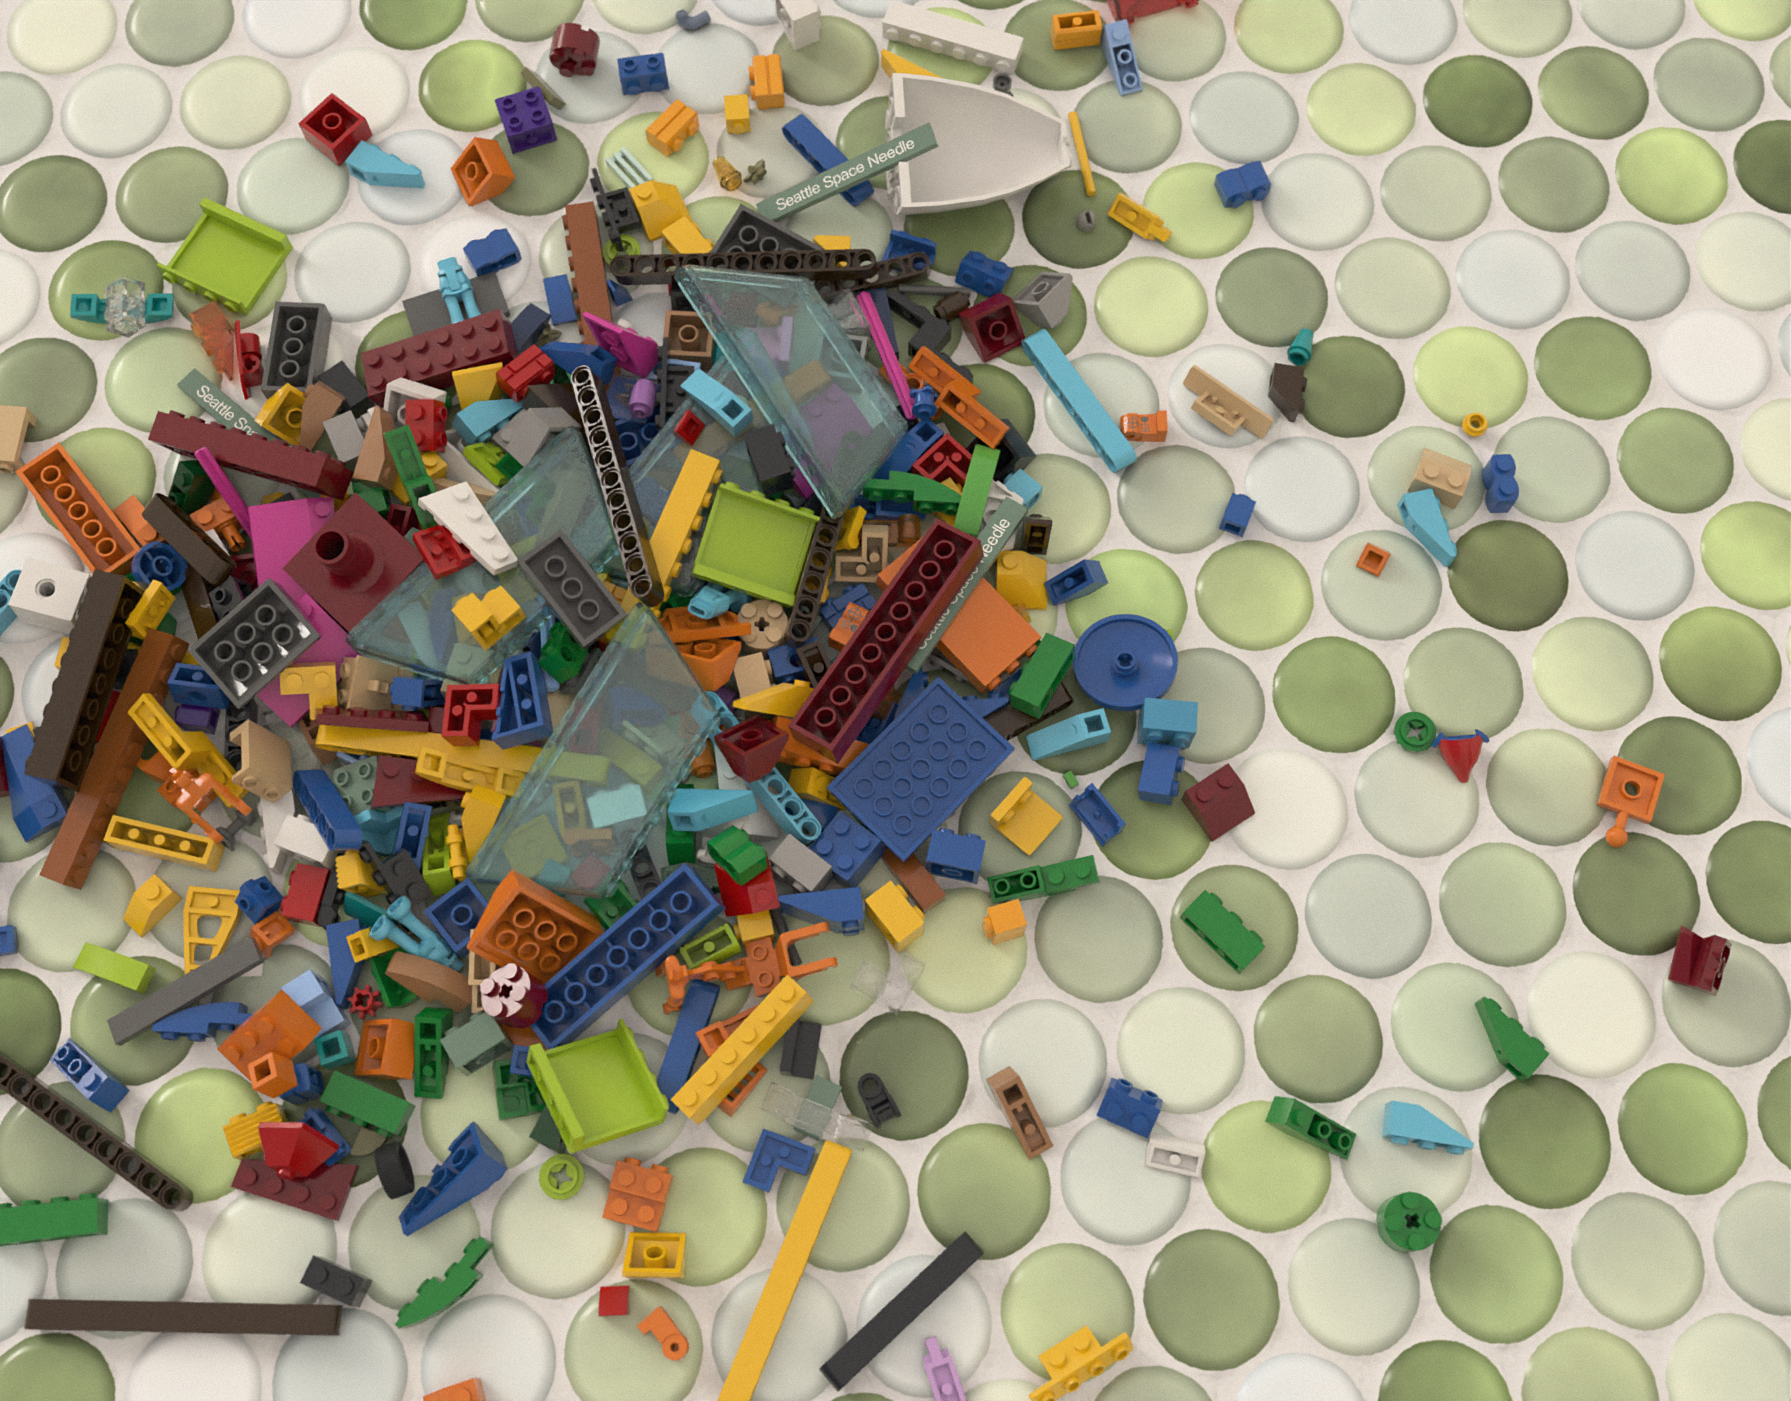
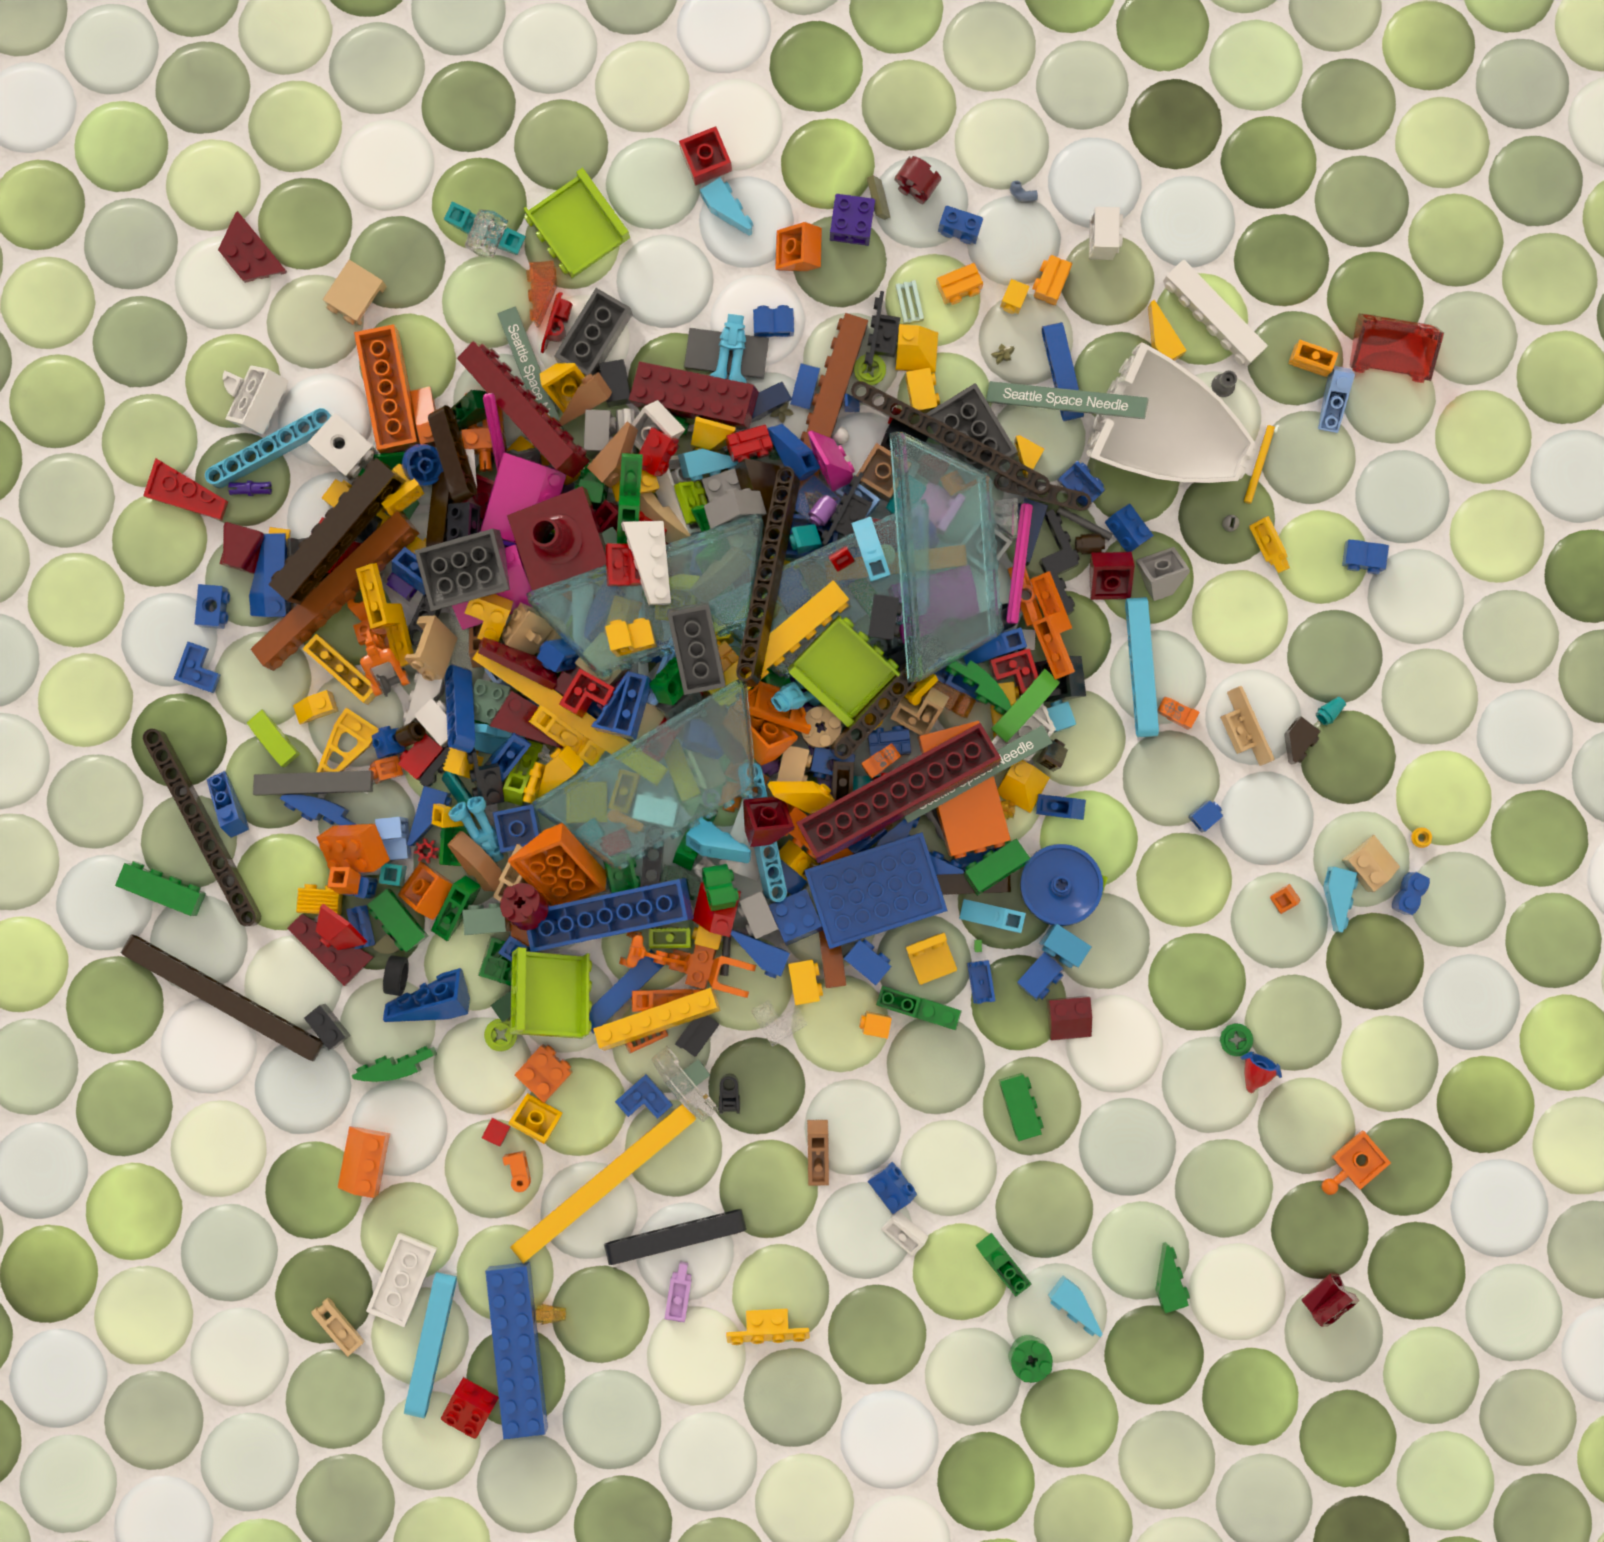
camera: 30 degrees right, 15 degrees up
clear yellow cone [713,156,742,191] -> none
blue brick [910,386,939,420] -> none
none -> dark brown brick [395,722,426,747]
none -> teal slope [789,524,821,555]

